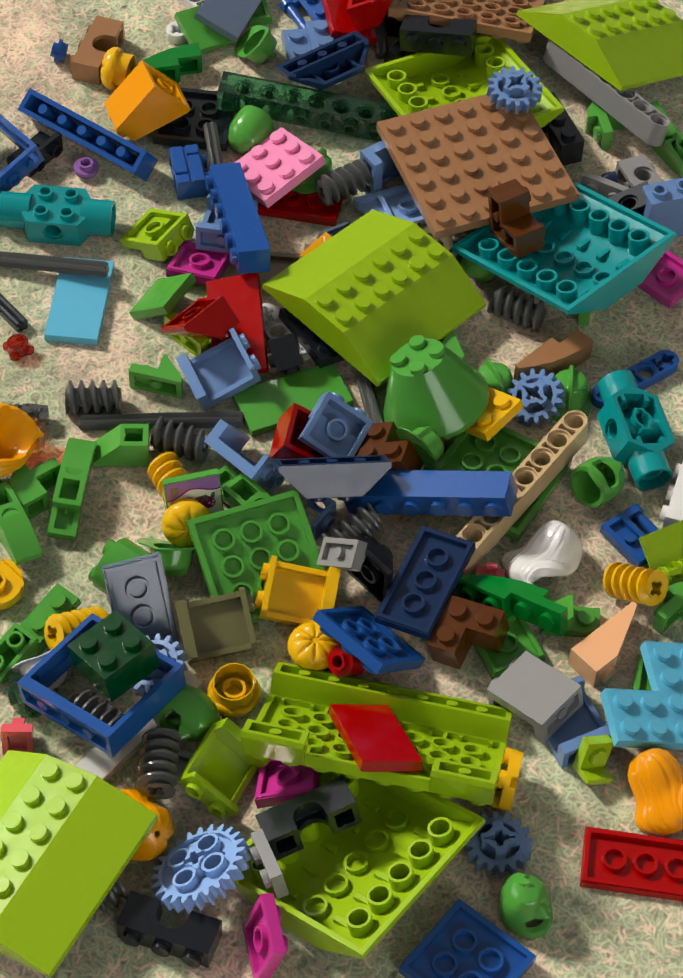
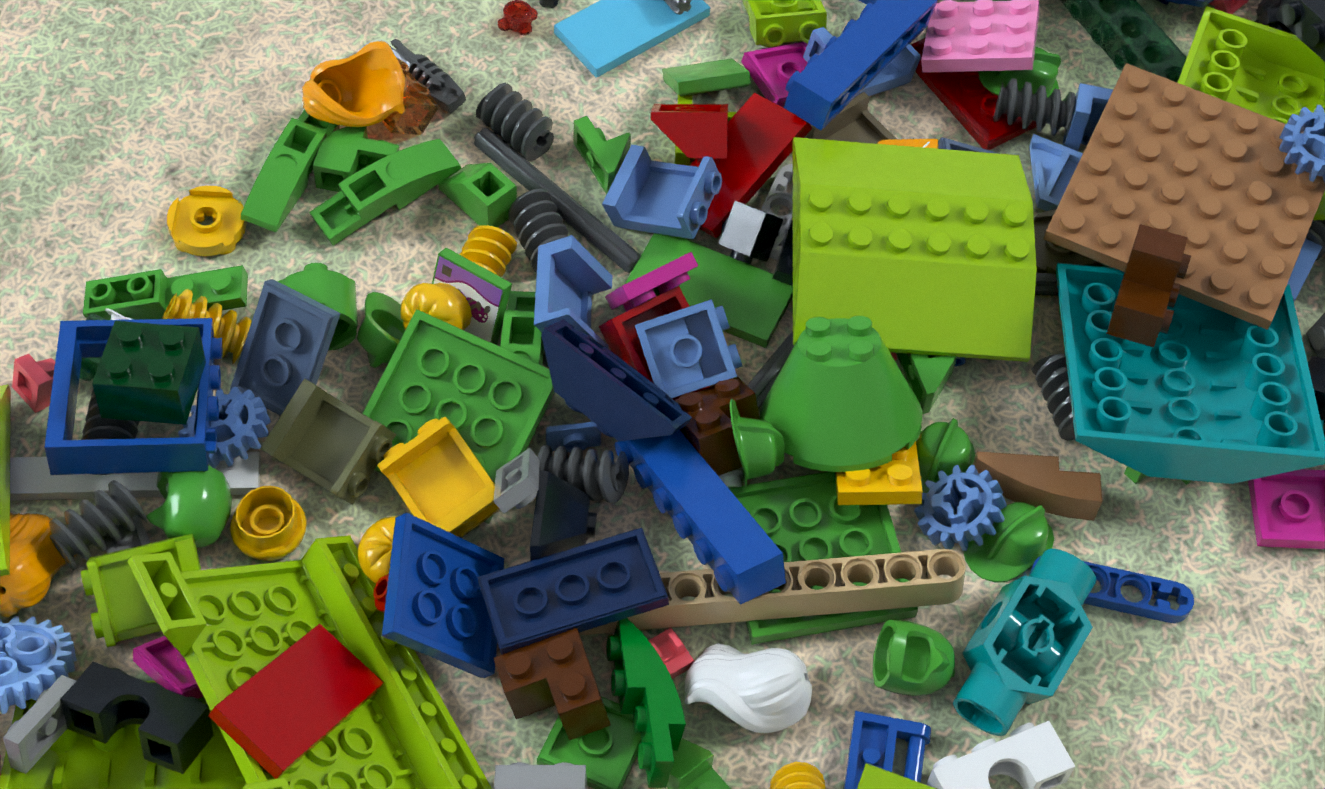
camera: 45 degrees right, 5 degrees up
none -> dark pink plate [605,252,698,311]

